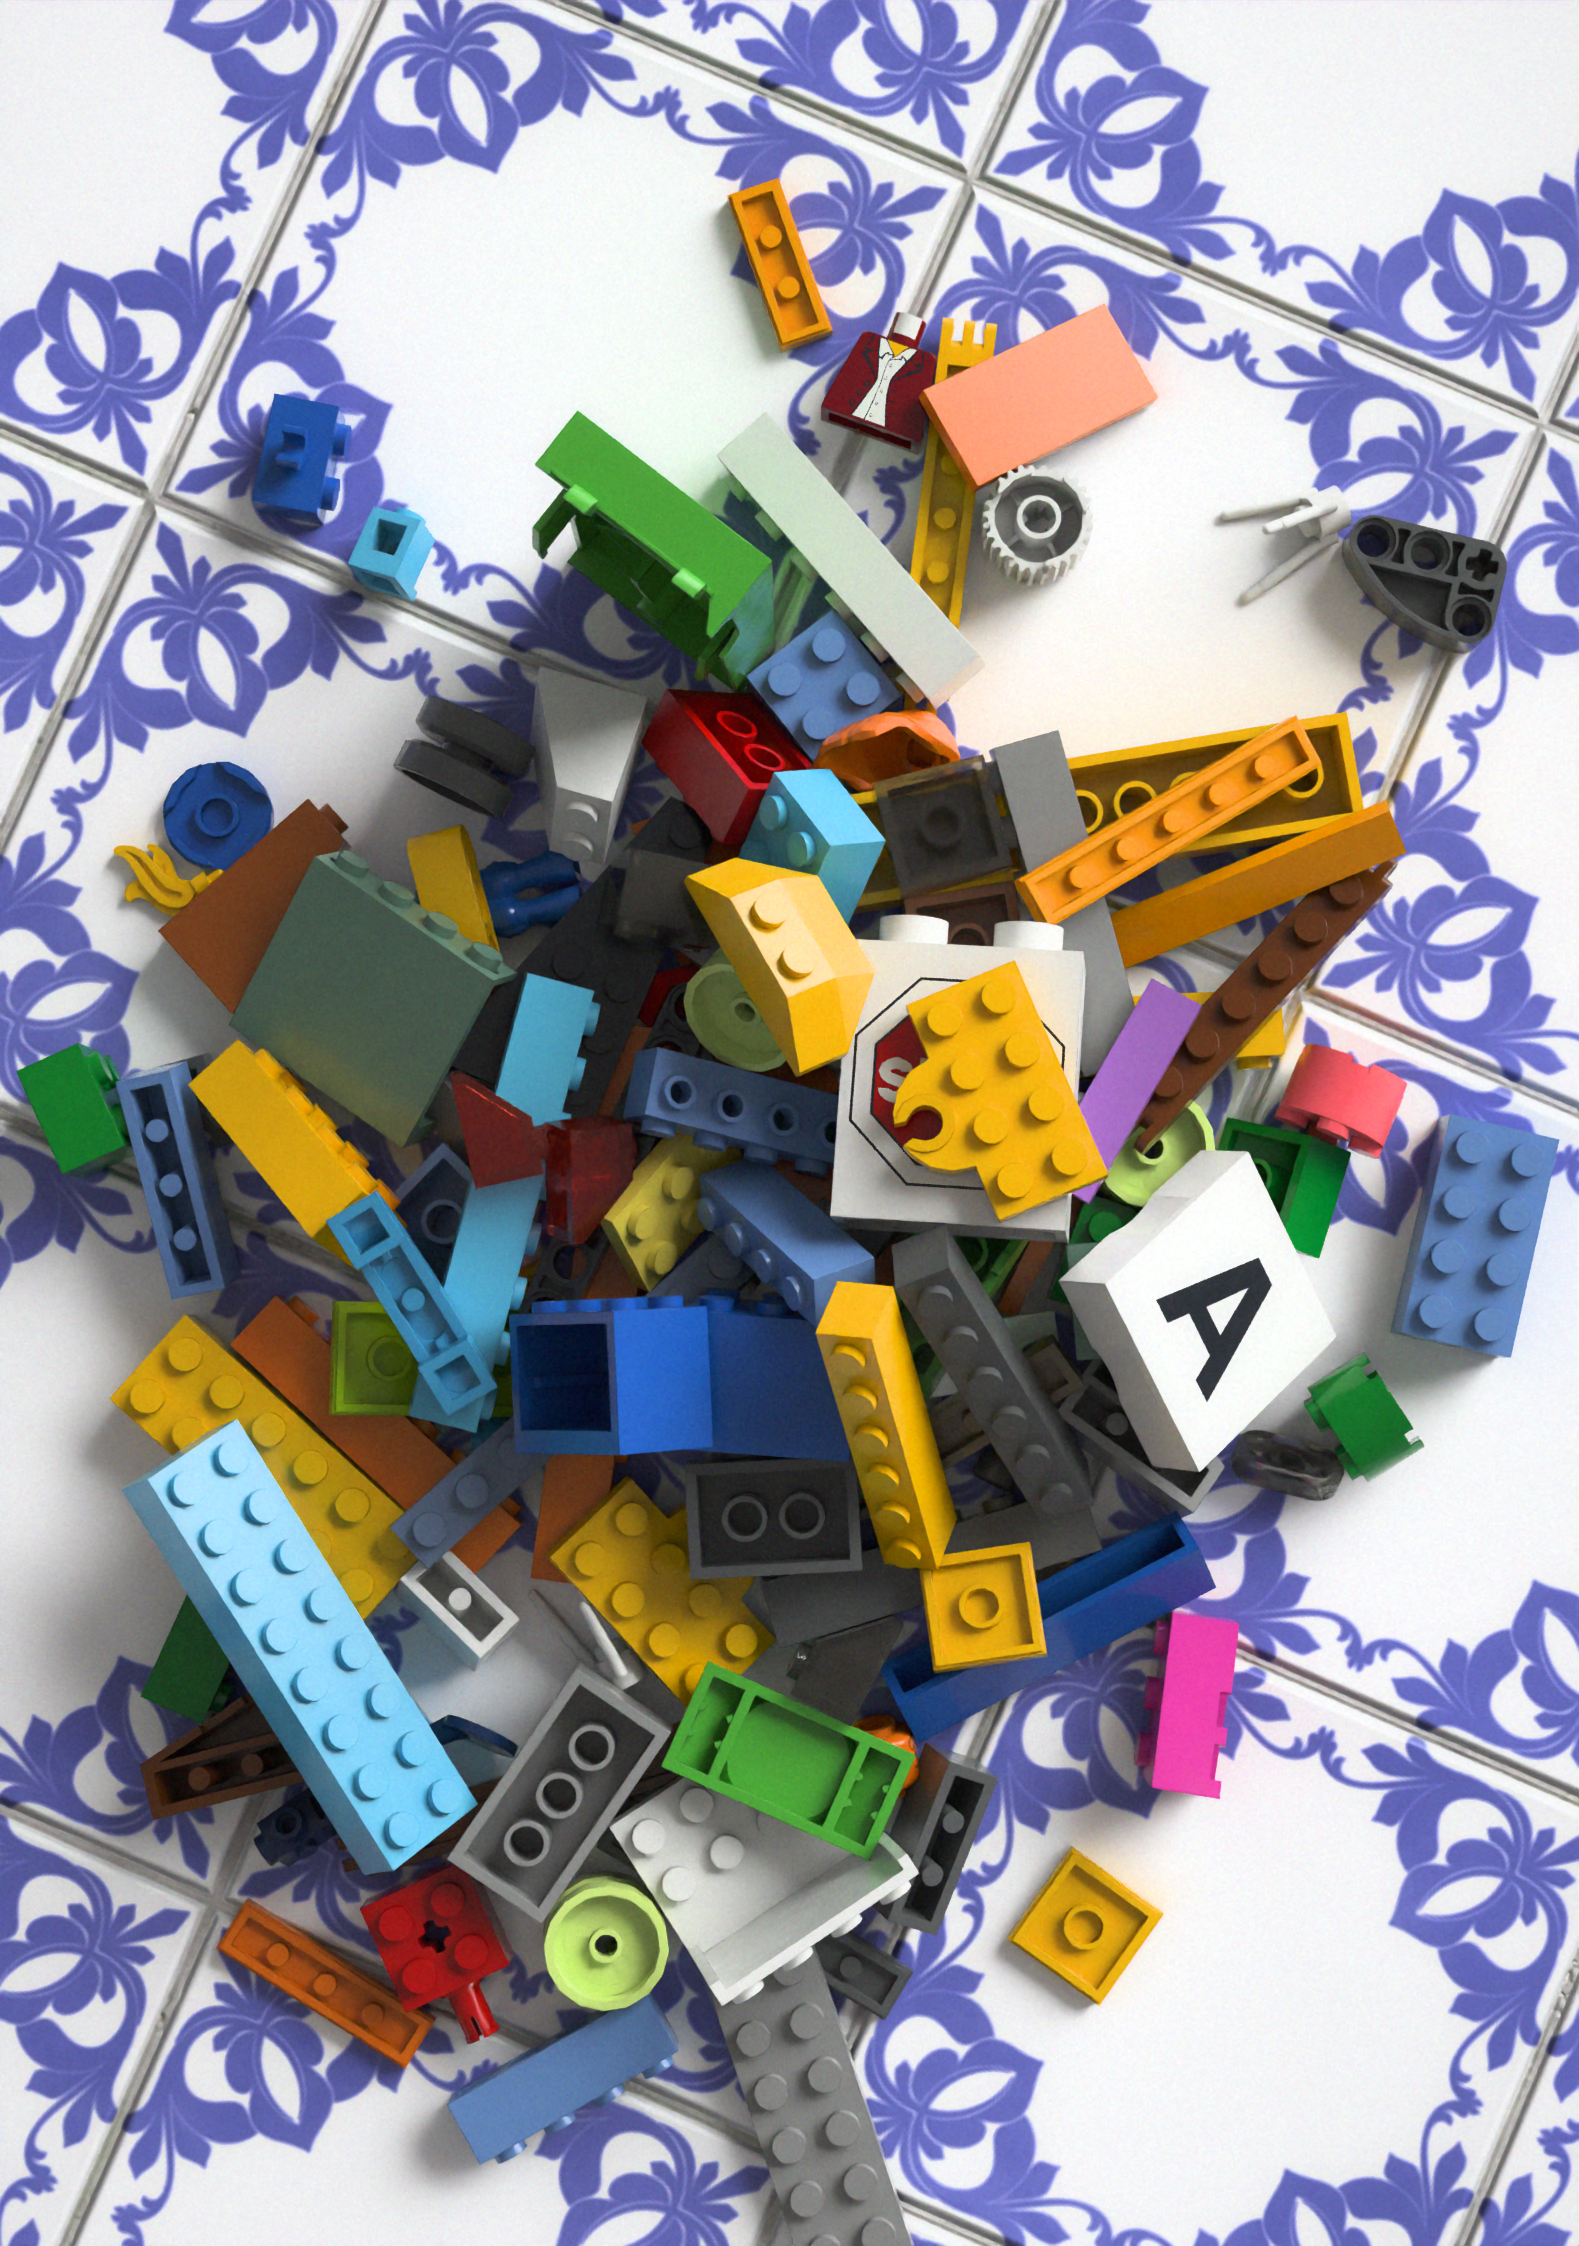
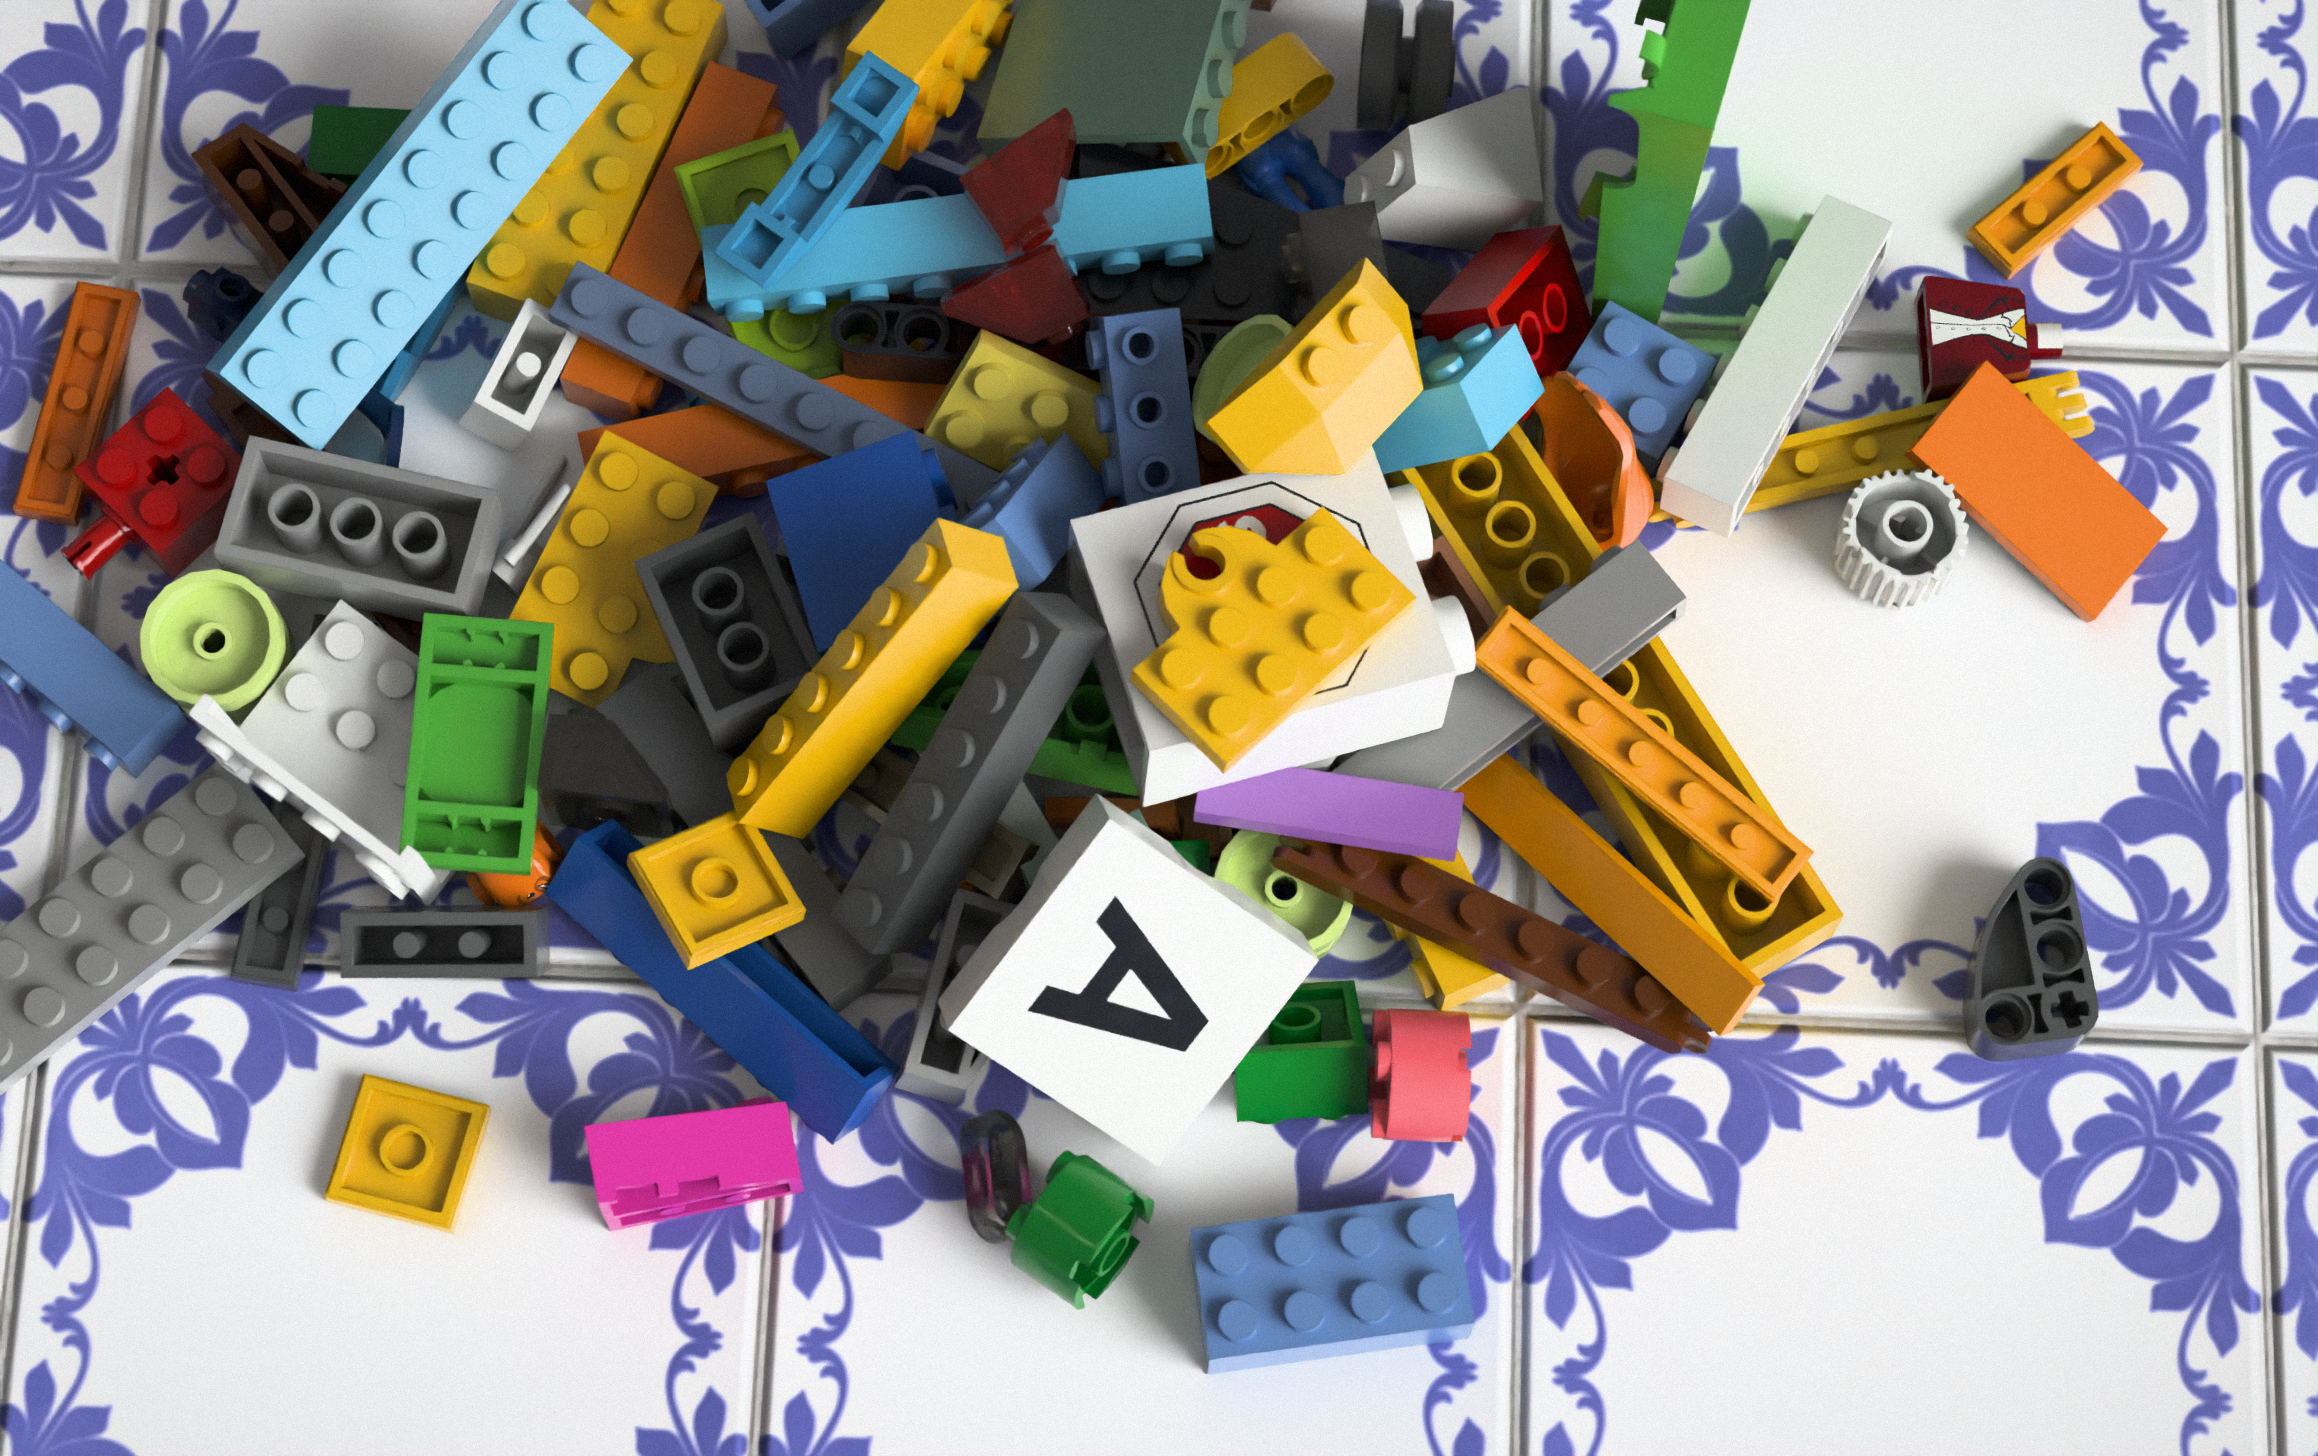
camera: 65 degrees right, 15 degrees down
blue container [509,1295,713,1455] -> none
clear smoke brick [871,754,1012,901] -> none
white plant [1220,485,1352,602] -> none

